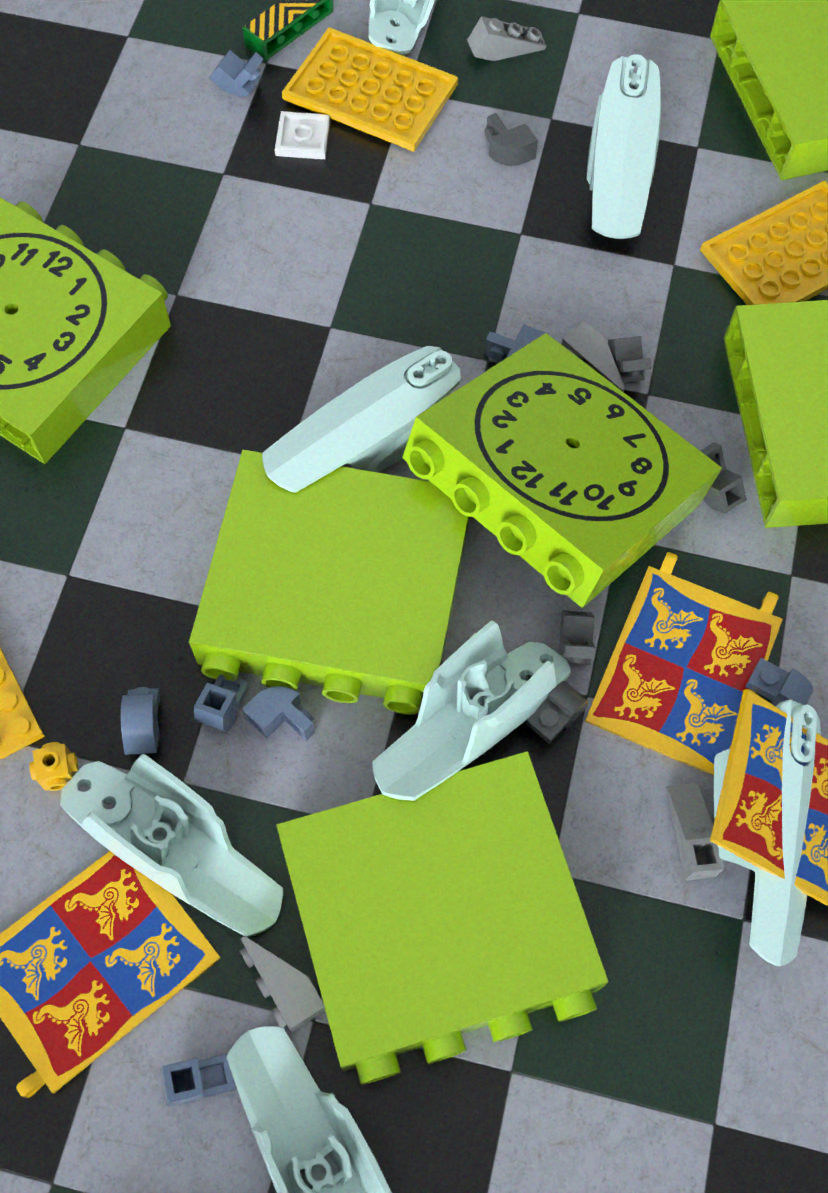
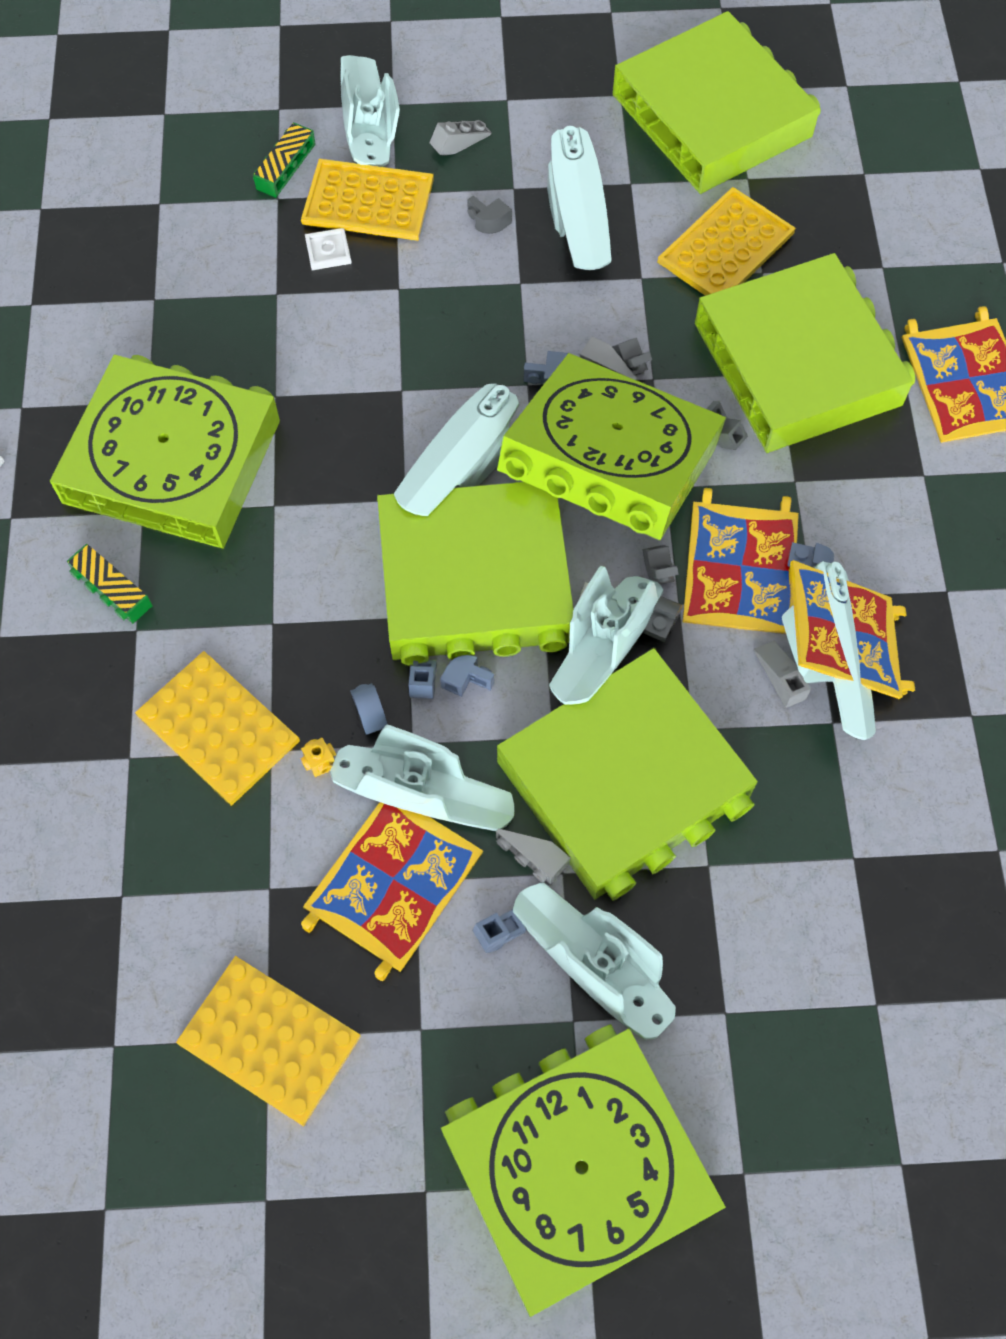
camera: 15 degrees left, 0 degrees up
sand blue brick [209,50,263,97] -> none

